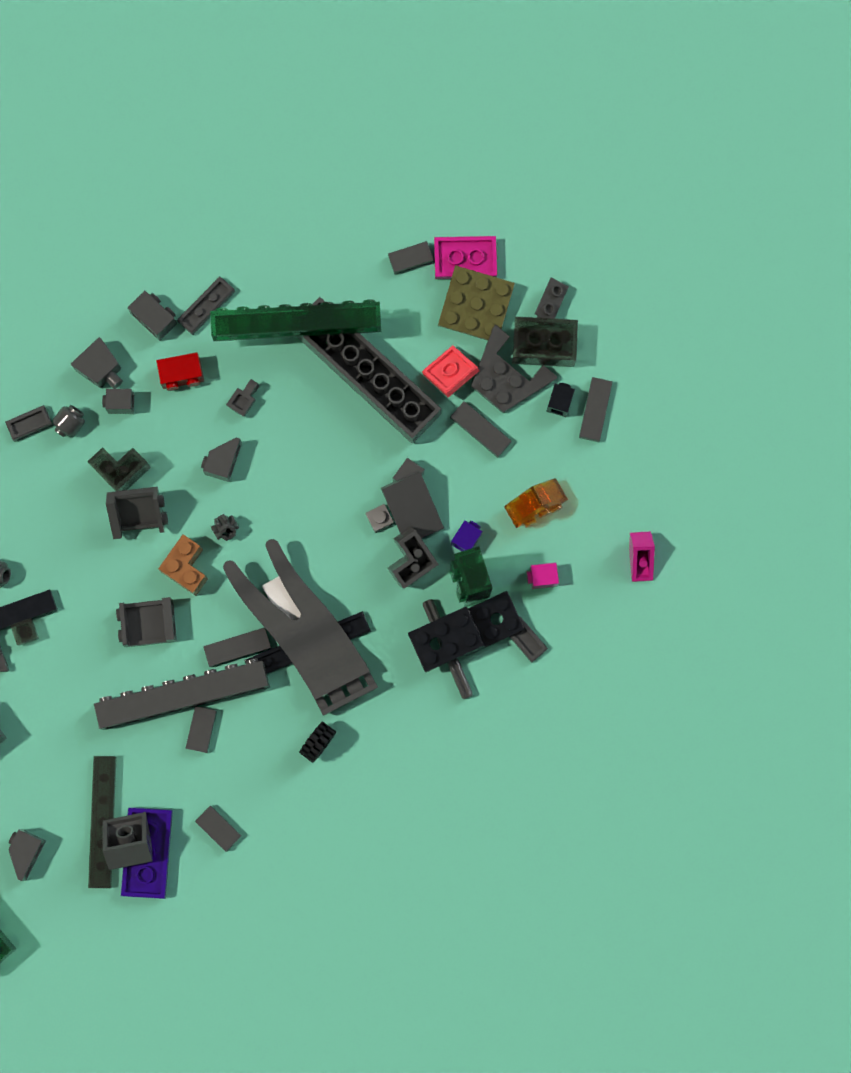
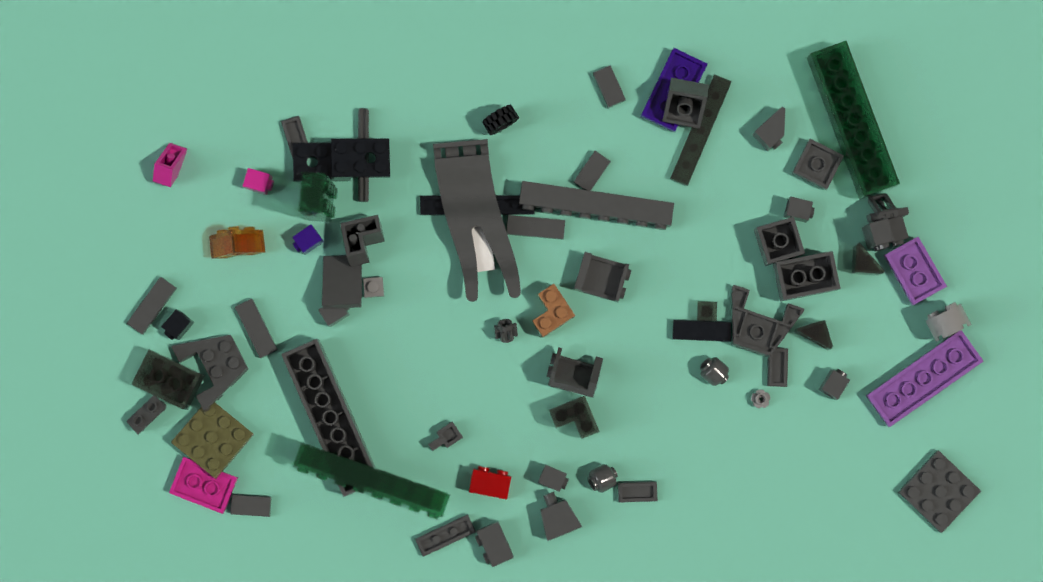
camera: 150 degrees left, 5 degrees up
dark grey slope [201,437,242,482] -> none
coral tile [422,345,479,397] -> none

